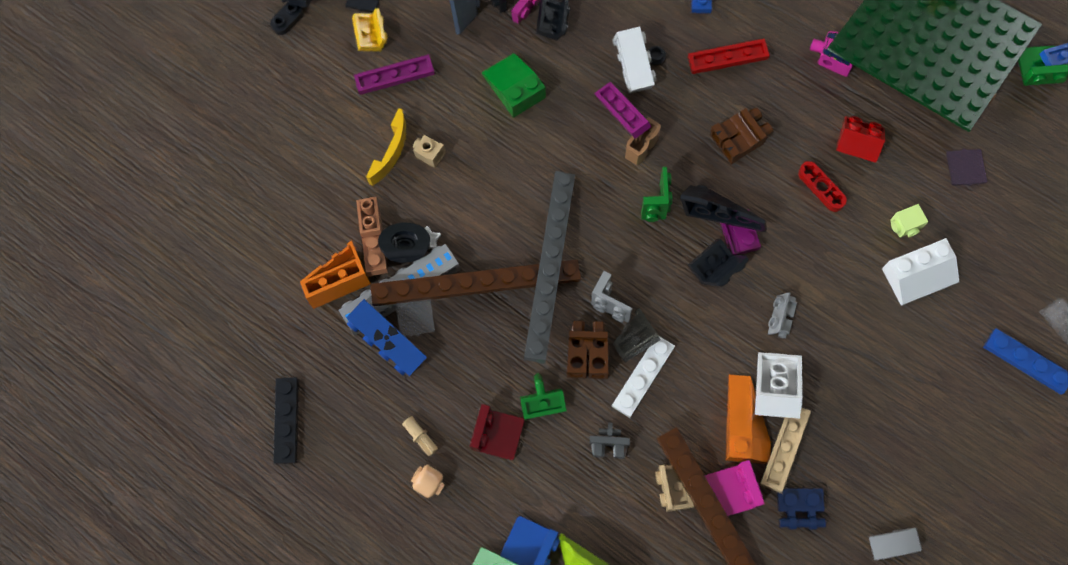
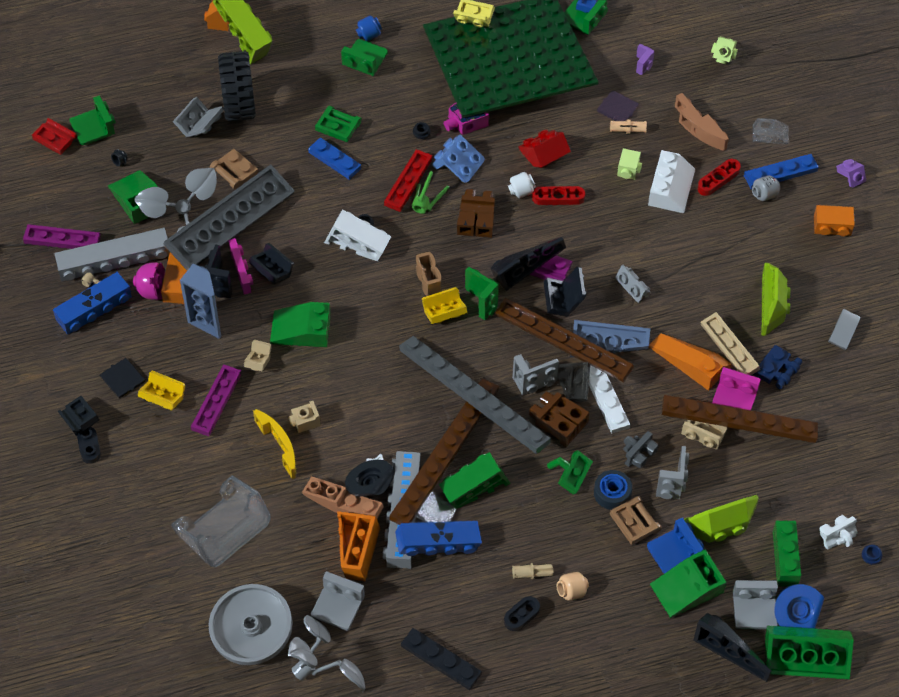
camera: 60 degrees left, 15 degrees down
dark red bracket [470,404,524,461] -> none
magenta plate [594,82,651,139] -> none
white slope [755,352,802,419] -> none
none -> clear windscreen [171,475,271,567]
none -> light grey dish [209,584,293,665]
none -> tan bracket [244,340,271,371]
none -> light grey plant [288,615,365,692]
none -> light grey bracket [311,571,365,631]
none -> bright green plant [412,171,449,214]
none -> black plate [413,122,431,139]
none -> yellow bracket [422,287,467,324]
none -> medium blue bracket [432,134,485,183]
none -> green wedge [439,452,511,509]
none -> reddish brown plate [495,298,634,383]
none -> black plate [504,596,540,631]
none -> white head [508,172,536,199]
none -> sand blue wing [570,320,651,358]
none -> wheel [594,470,632,510]
none -> light nougat pin [610,119,647,134]
none -> medium nougat plate [610,496,662,545]
none -> medium lavender bracket [636,44,654,75]
none -> light grey bracket [656,446,689,499]
none -> nougat slope [675,93,729,151]
none -> red beam [697,159,741,196]
none -> light grey head [752,175,780,201]
none -> lime wedge [761,263,790,336]
none -> orange brick [814,205,854,236]

